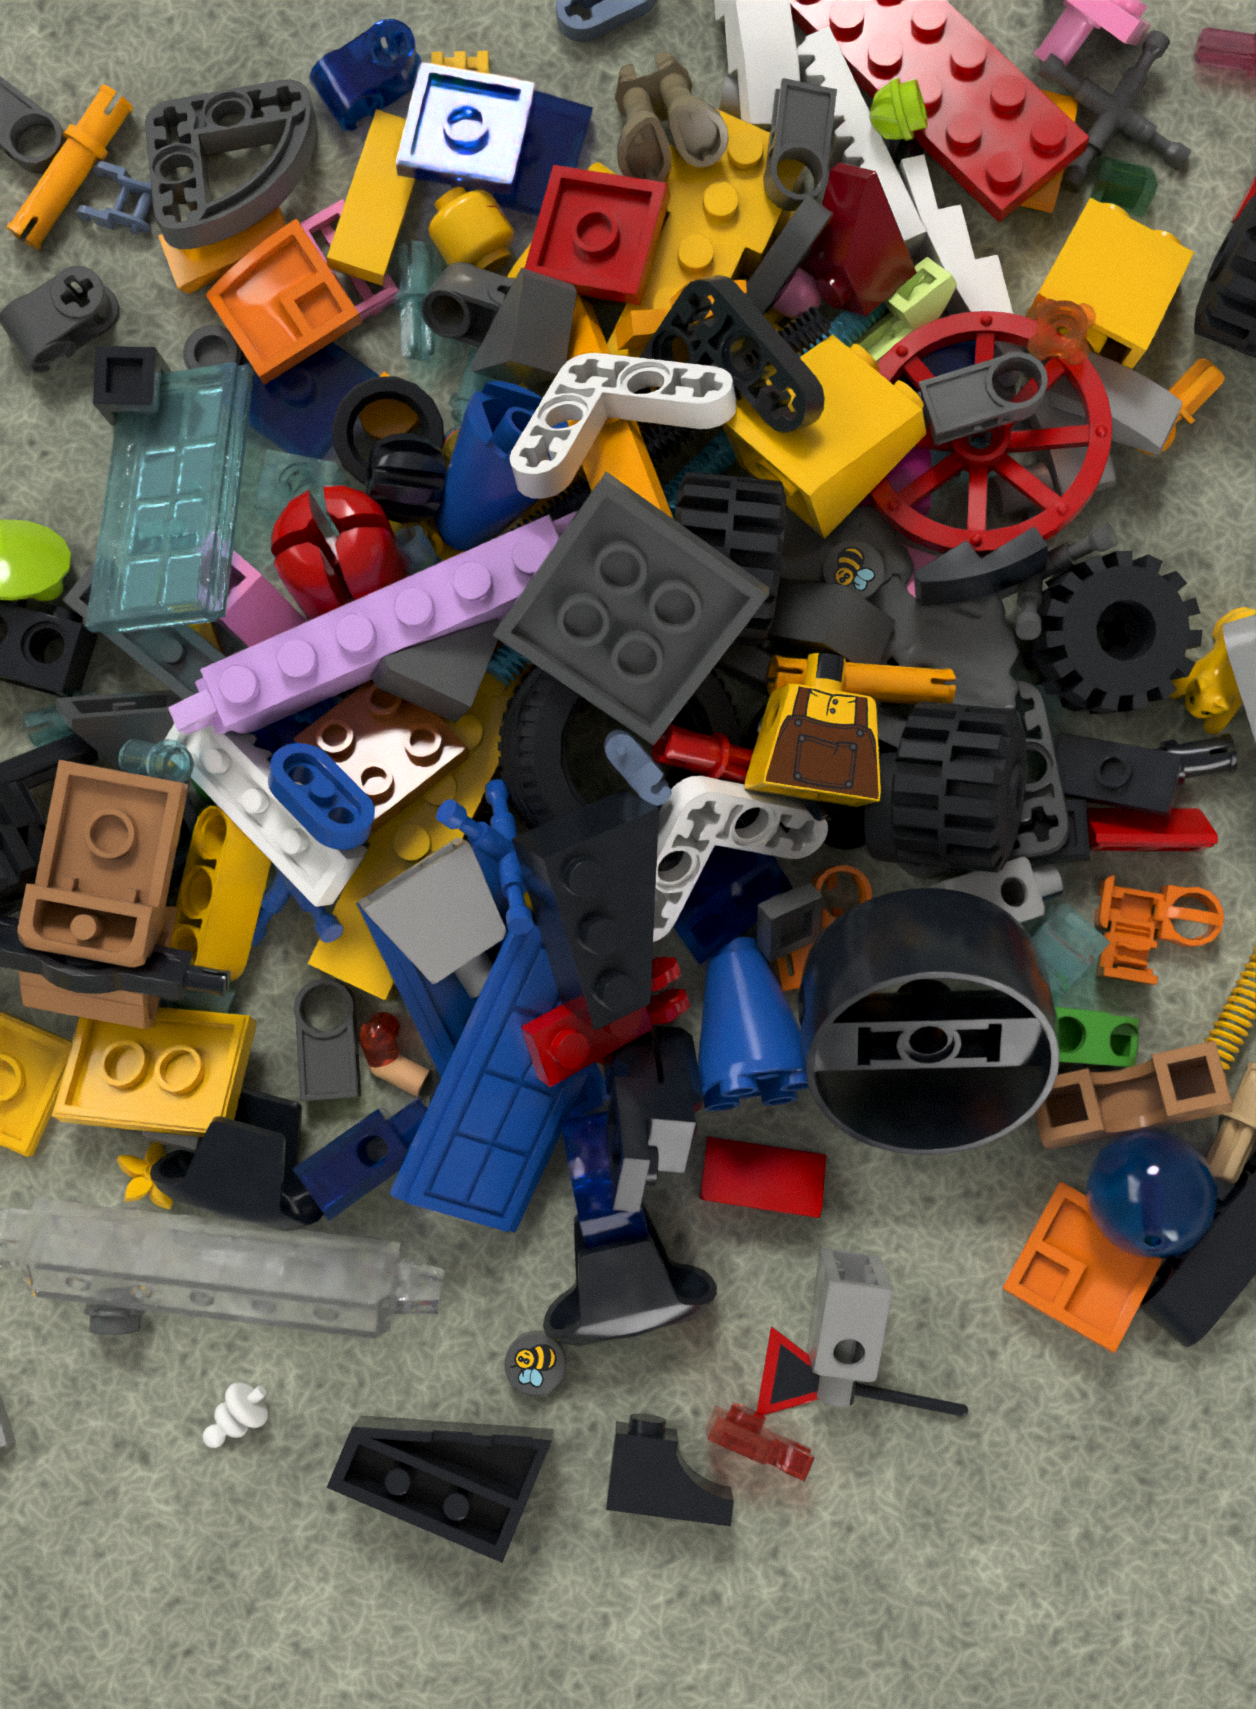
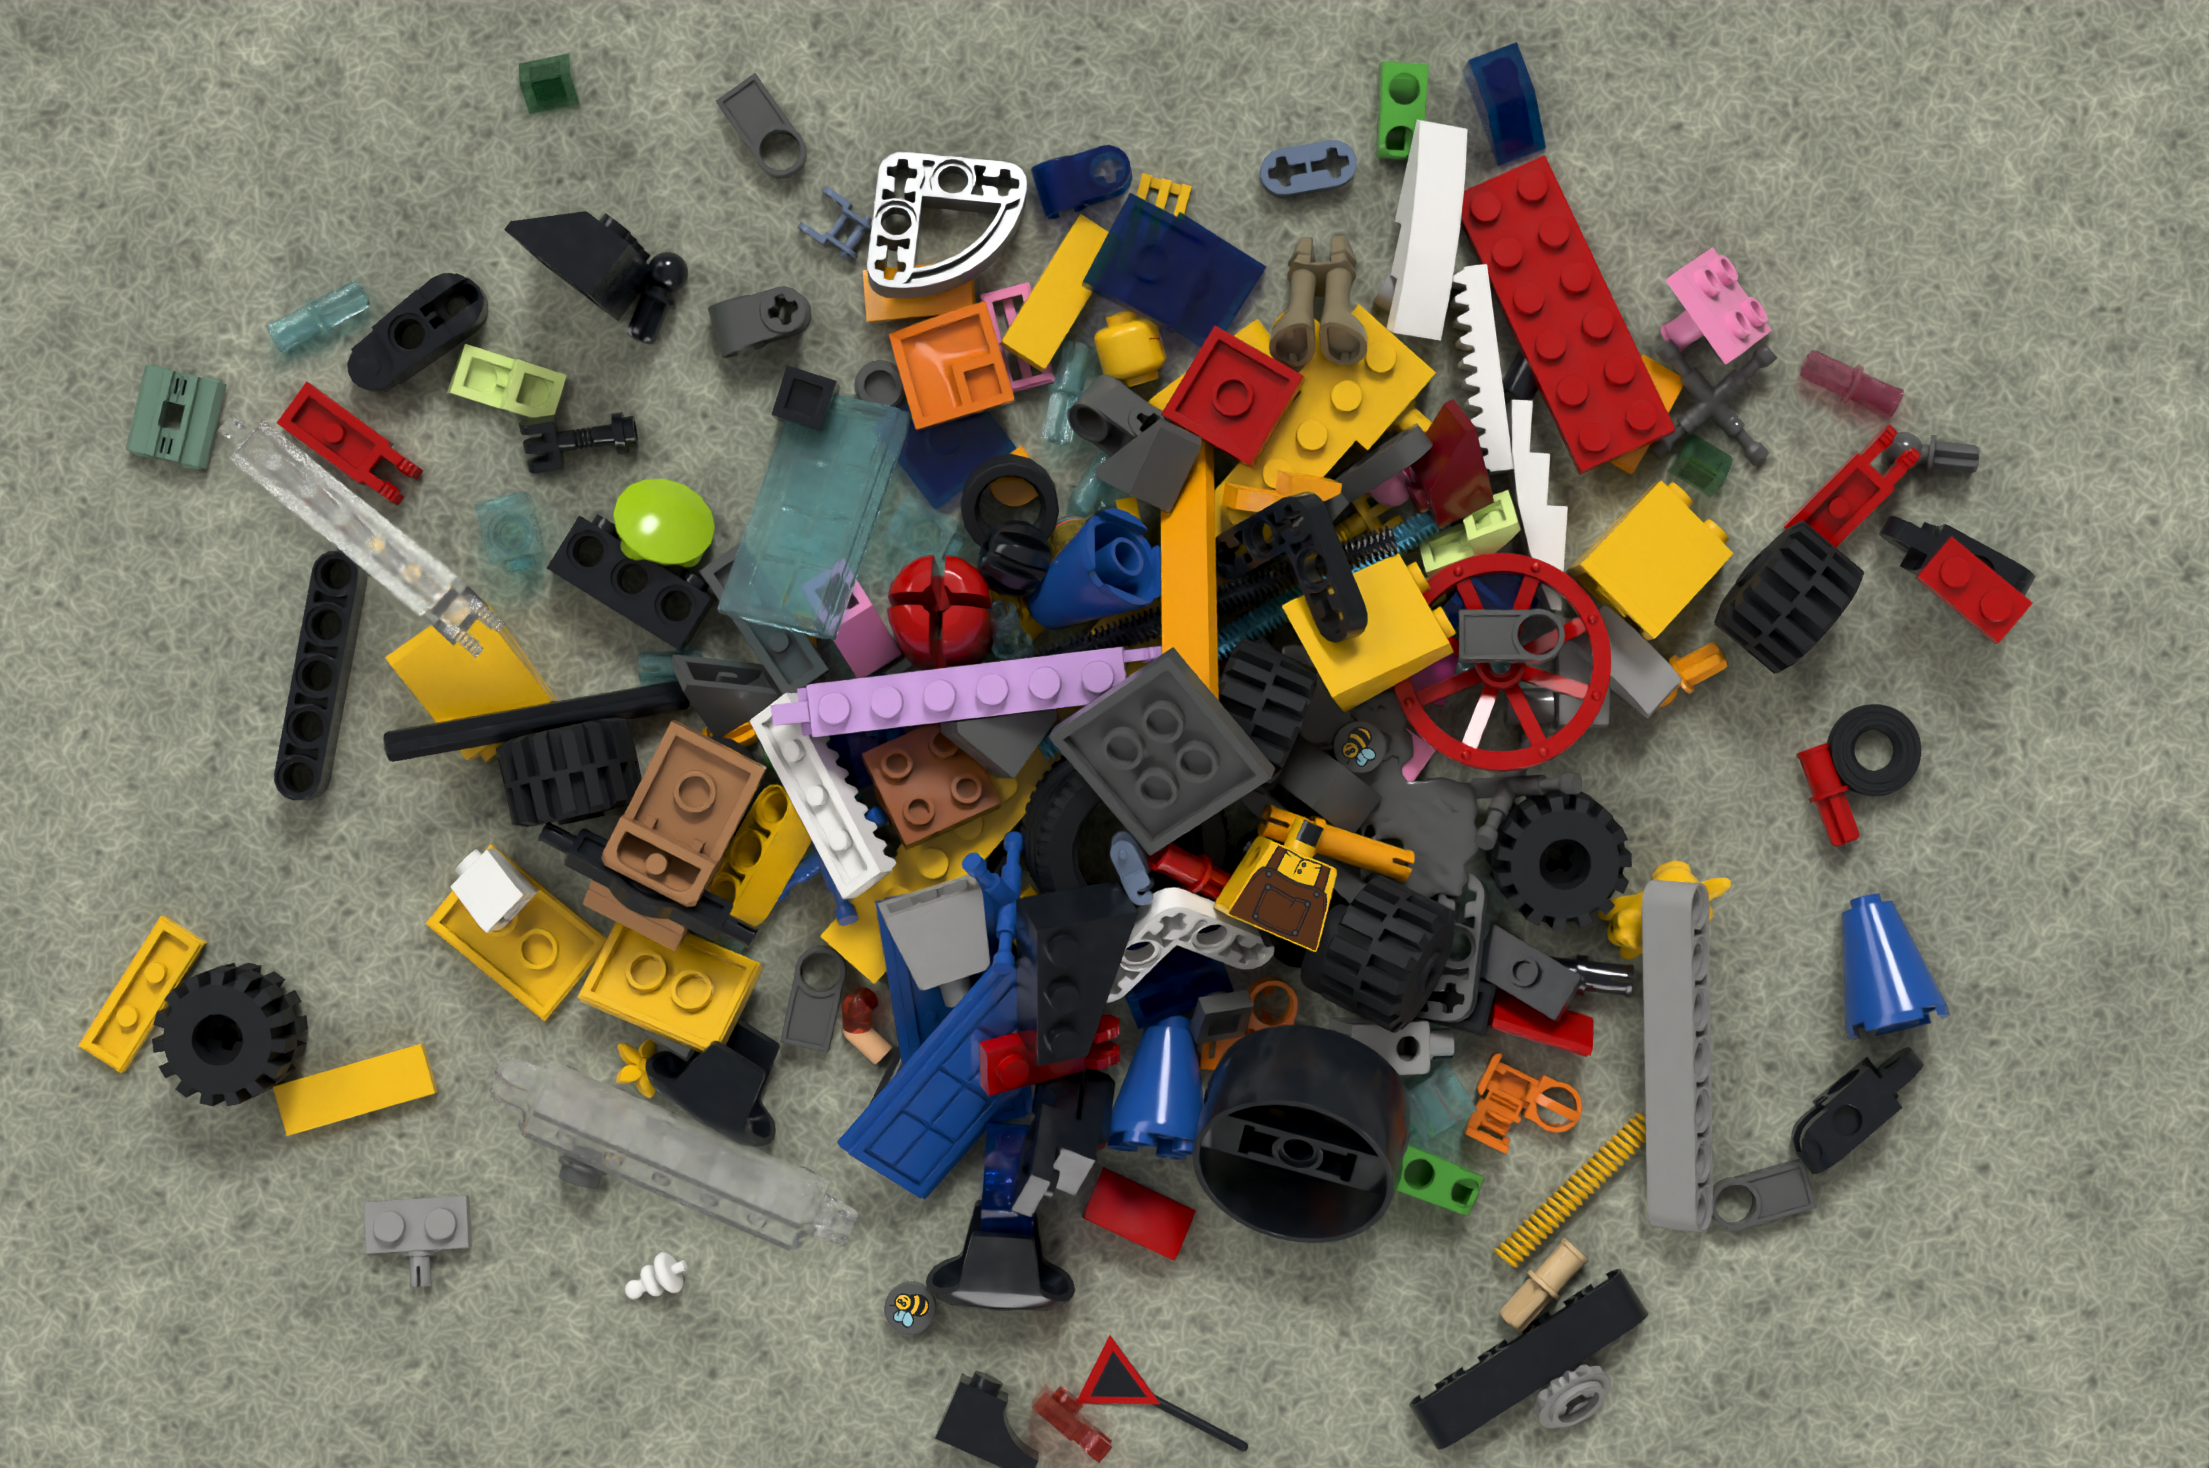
camera: 20 degrees right, 5 degrees up
light orange pin [6,84,134,251] -> none
clear light blue pin [118,739,194,783] -> none
blue plate [268,743,375,850] -> none
clear blue torso [293,1097,428,1221] -> none
black wedge [326,1416,553,1563] -> none
white beam [509,353,737,498] -> none
dark grey piece [763,78,837,211] -> none
light grey torso [807,1248,893,1407] -> none
lime plate [869,78,928,141] -> none
black slope [914,526,1048,605] -> none
orange plate [1002,1181,1169,1354] -> none
clear orange plate [1028,299,1096,365] -> none
medium nougat arch [1034,1041,1232,1151] -> none
clear blue piece [1086,1129,1218,1259] -> none

